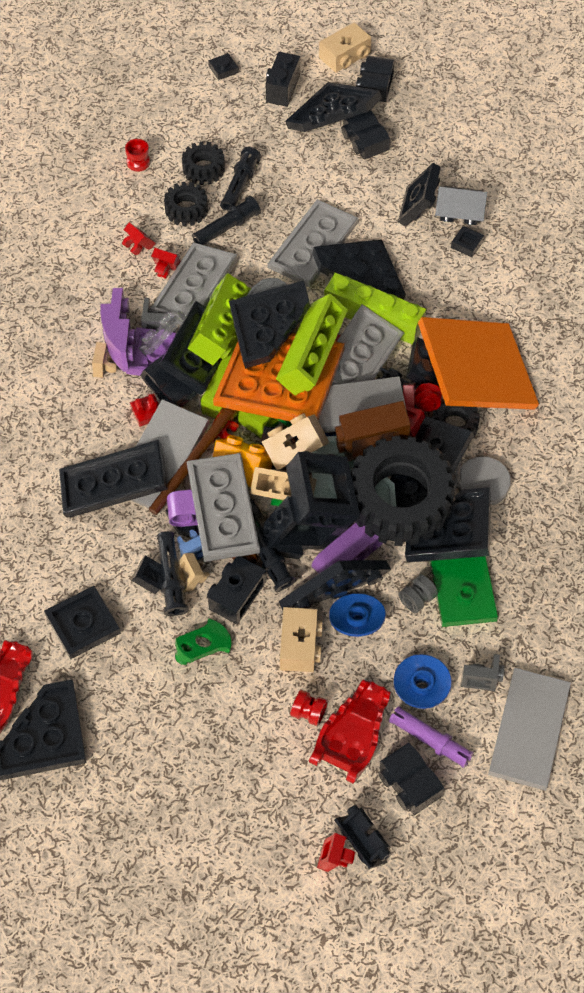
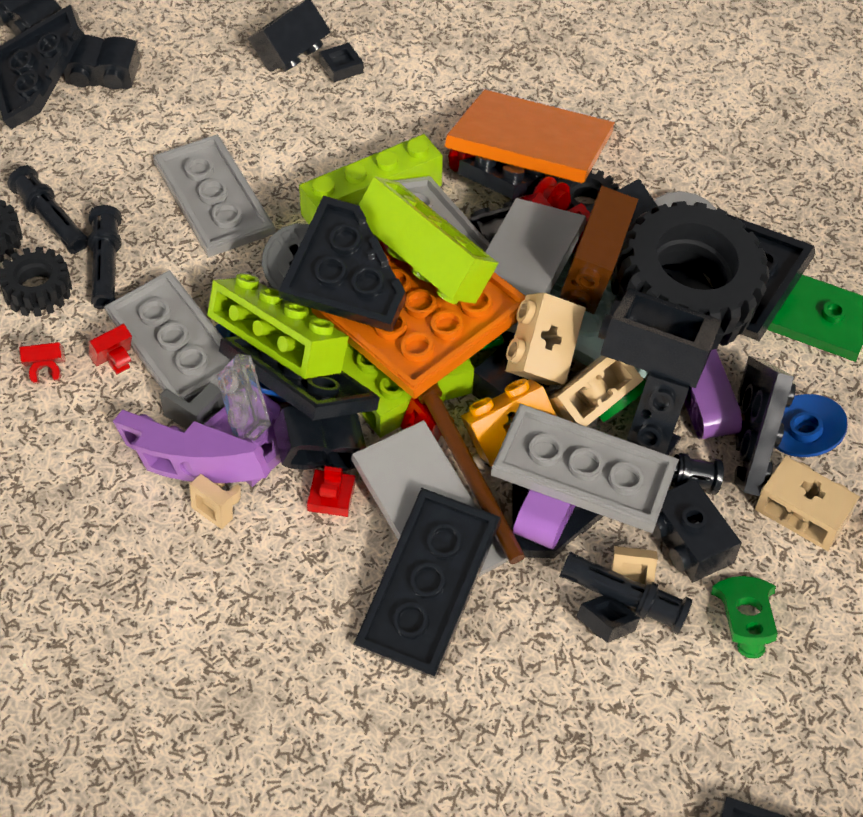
camera: 60 degrees left, 5 degrees down
black plate [44,586,121,660] -> none
medium blue tile [177,530,203,560] -> none
black plate [312,239,406,300] -> none
black plate [398,163,441,226] -> none
dark grey wheel [398,574,438,613] -> none

